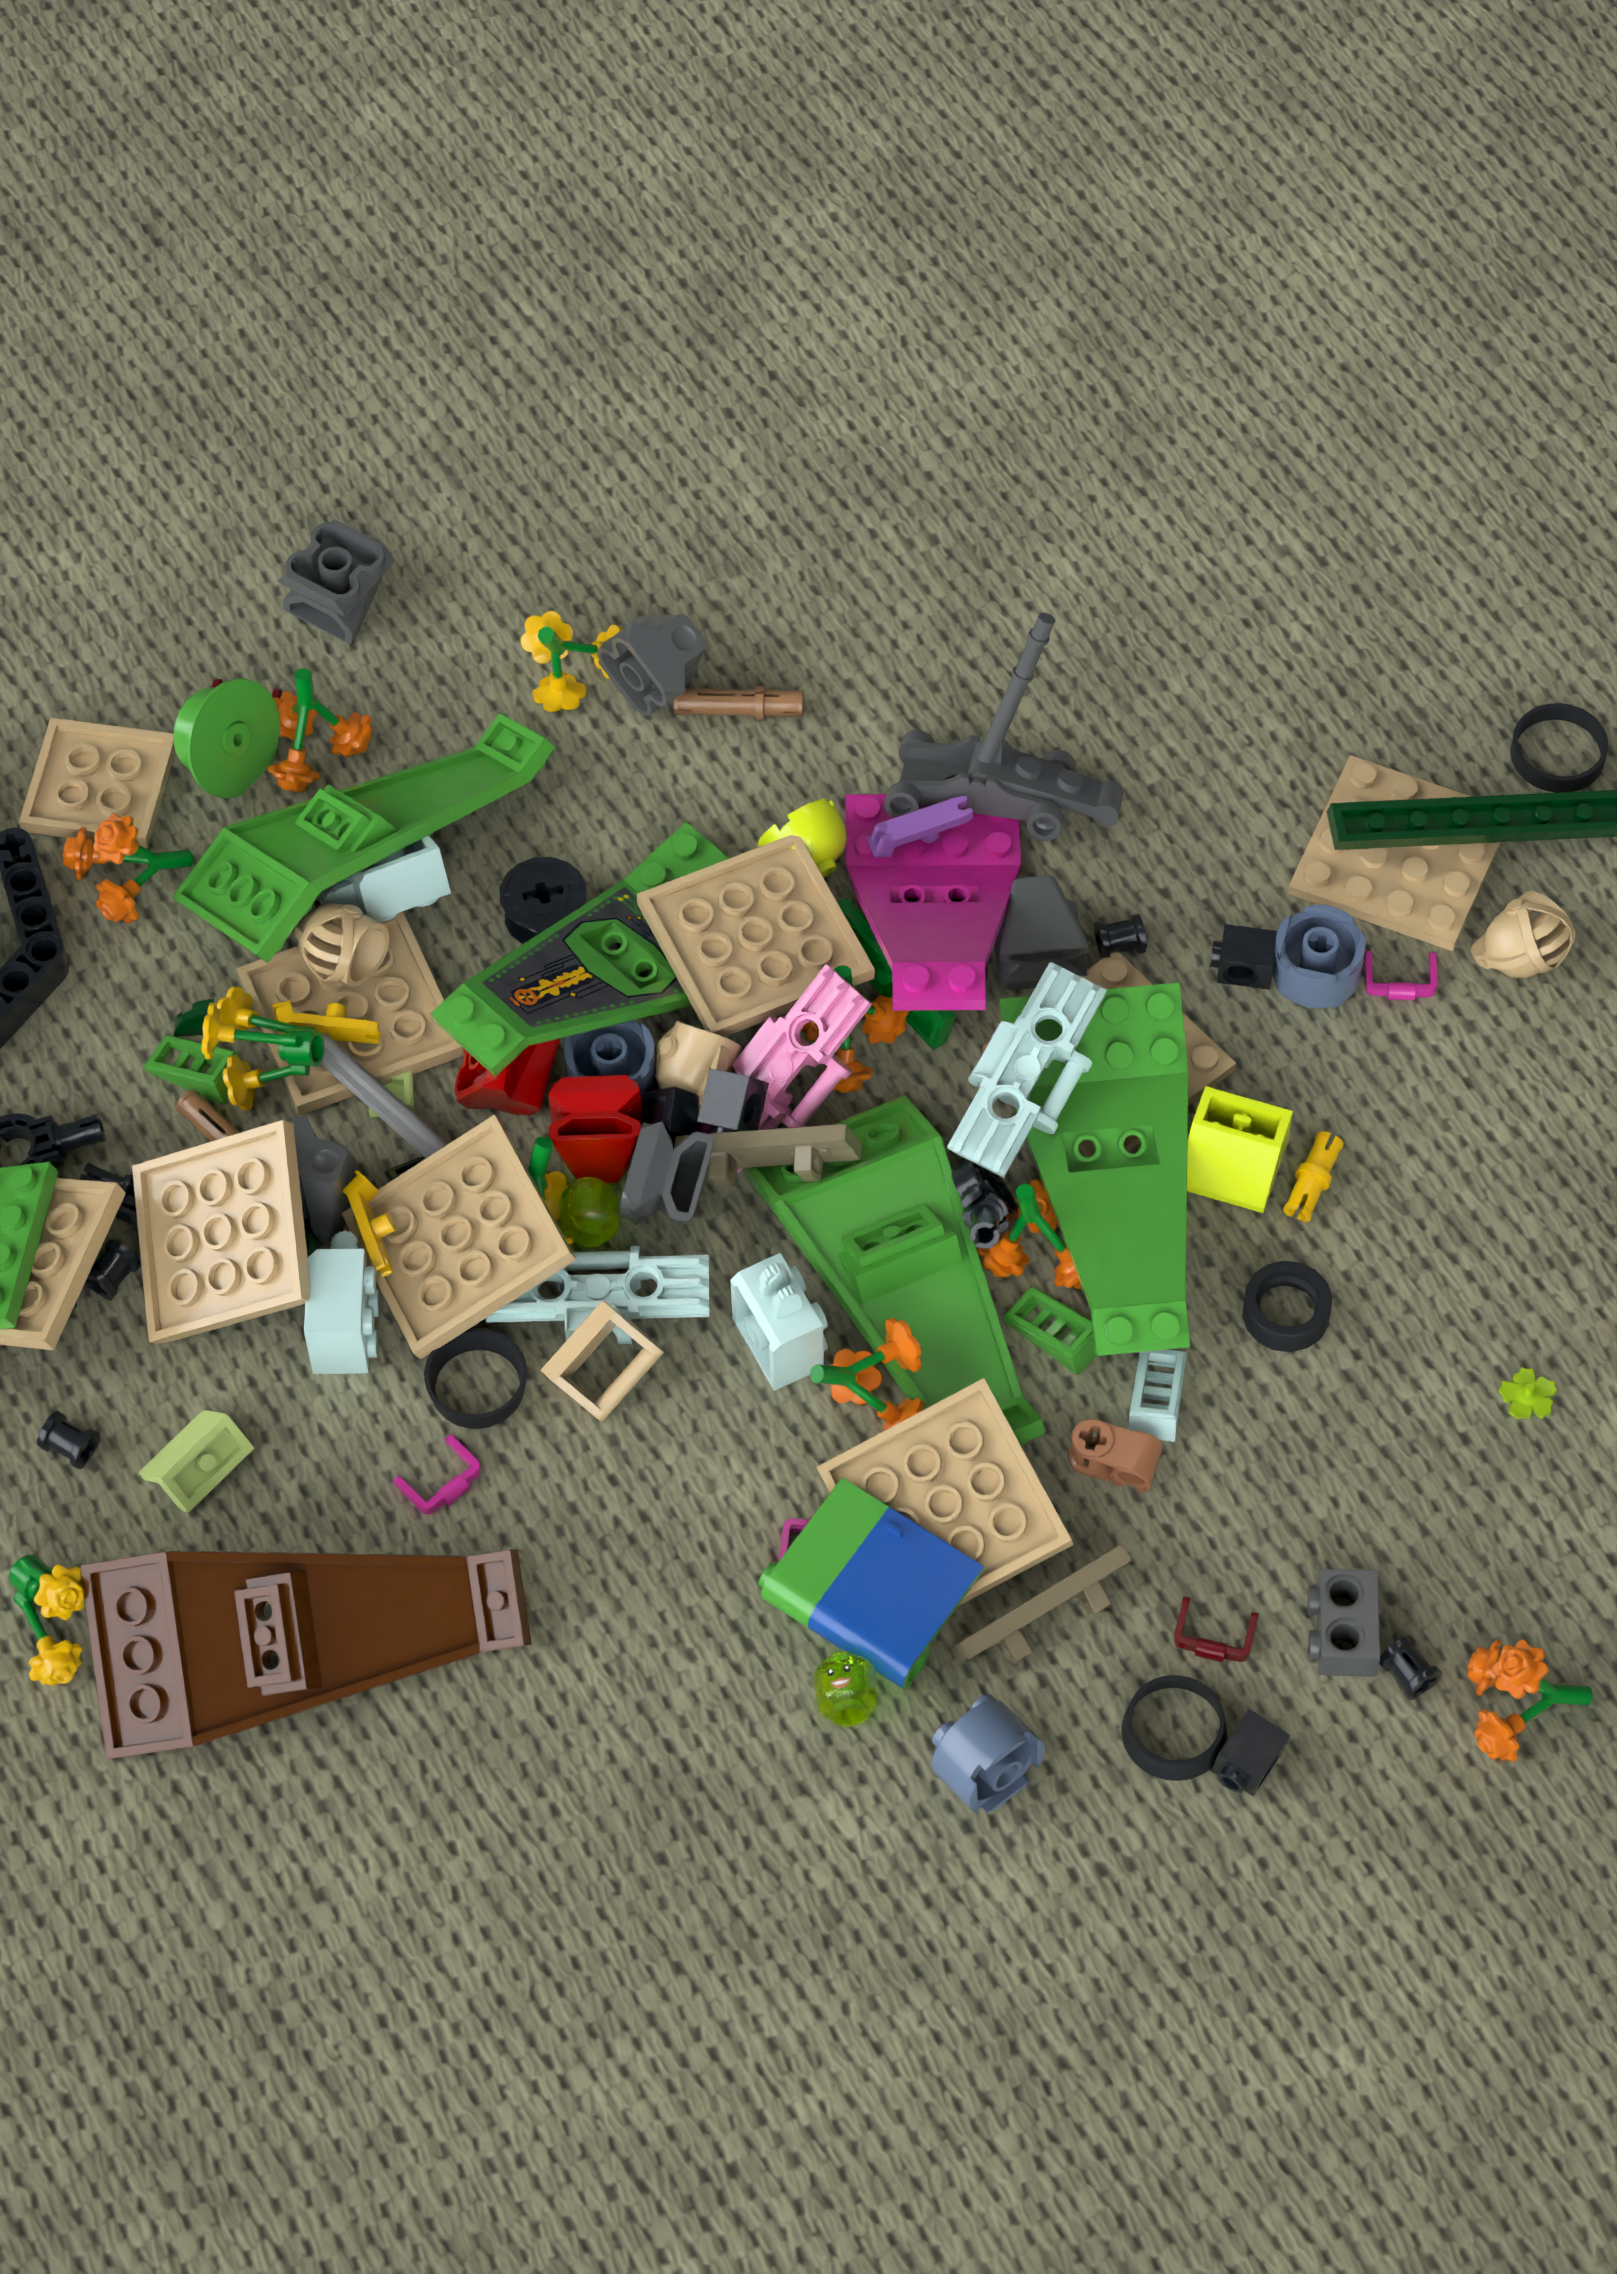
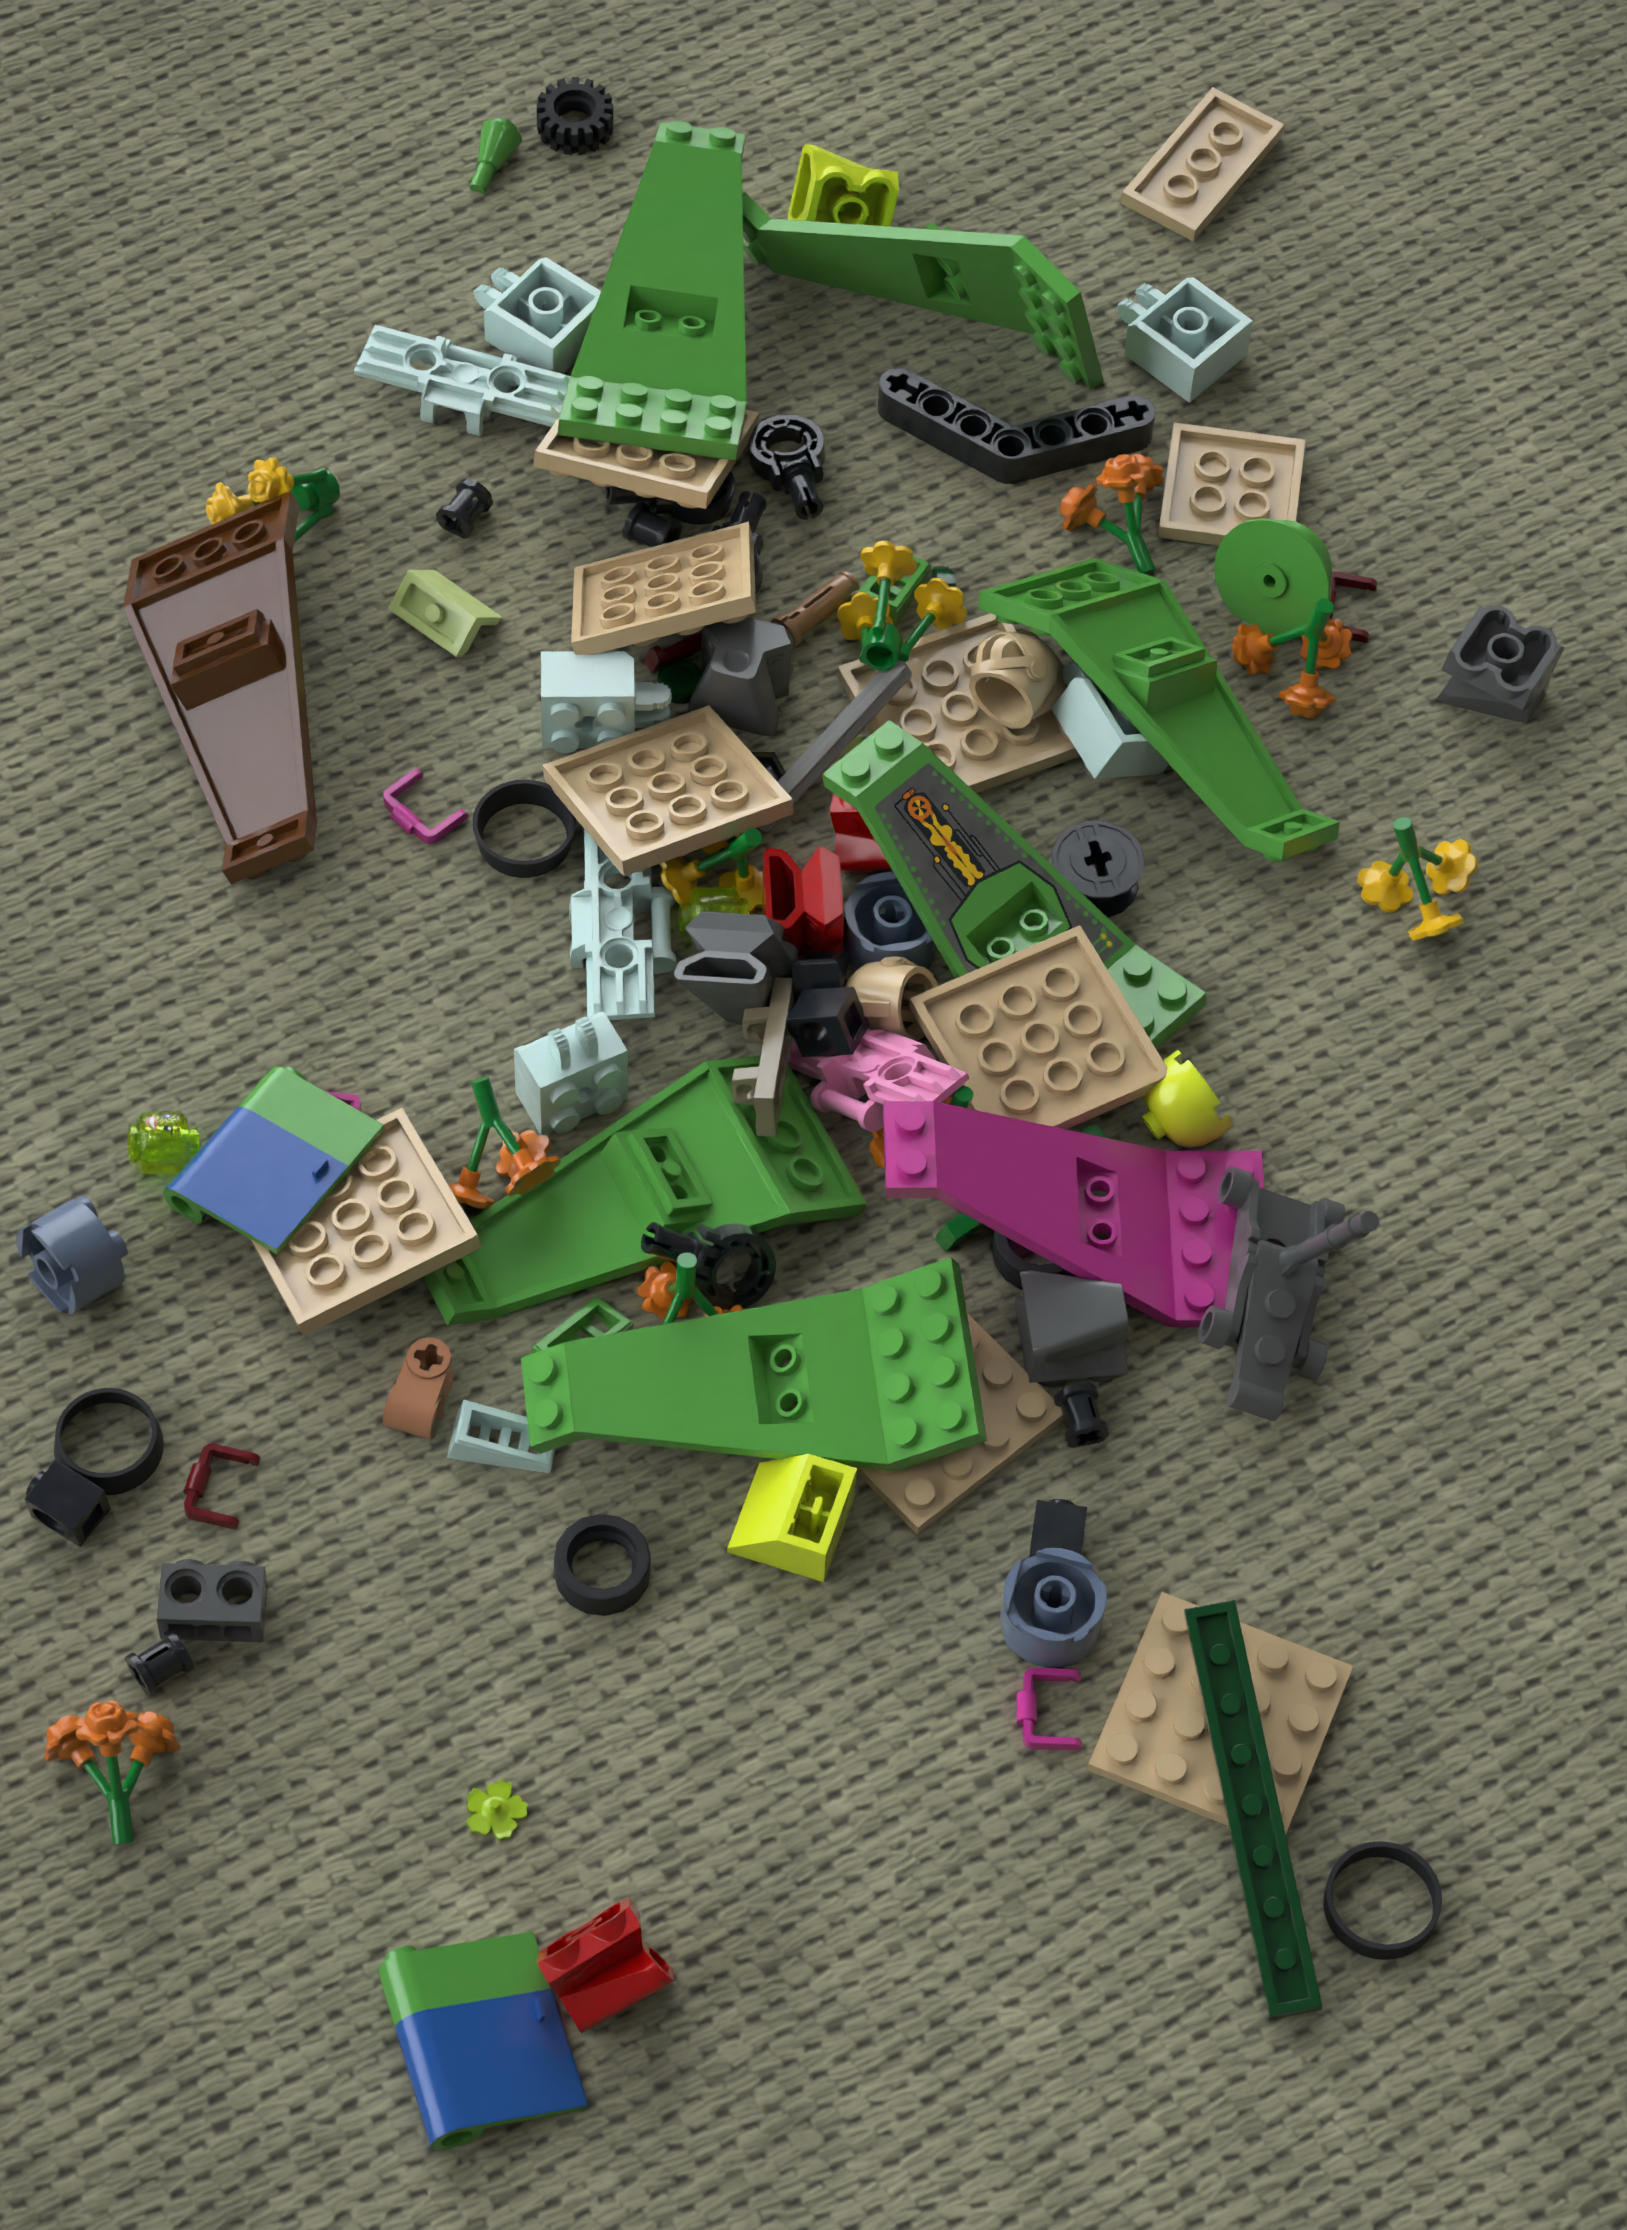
camera: 85 degrees right, 0 degrees up
yellow piece [272,1000,381,1044] -> none
yellow piece [342,1170,396,1278] -> none
tan tile [540,1300,664,1422] -> none
dark grey piece [597,614,706,716] -> none
medium nougat pin [674,686,804,720] -> none
medium lavender piece [866,796,974,858] -> none
light aqua piece [947,962,1107,1178] -> none
dark tan hinge [953,1544,1131,1664] -> none
yellow pin [1283,1131,1344,1222] -> none
tan helmet [1471,891,1575,978] -> none

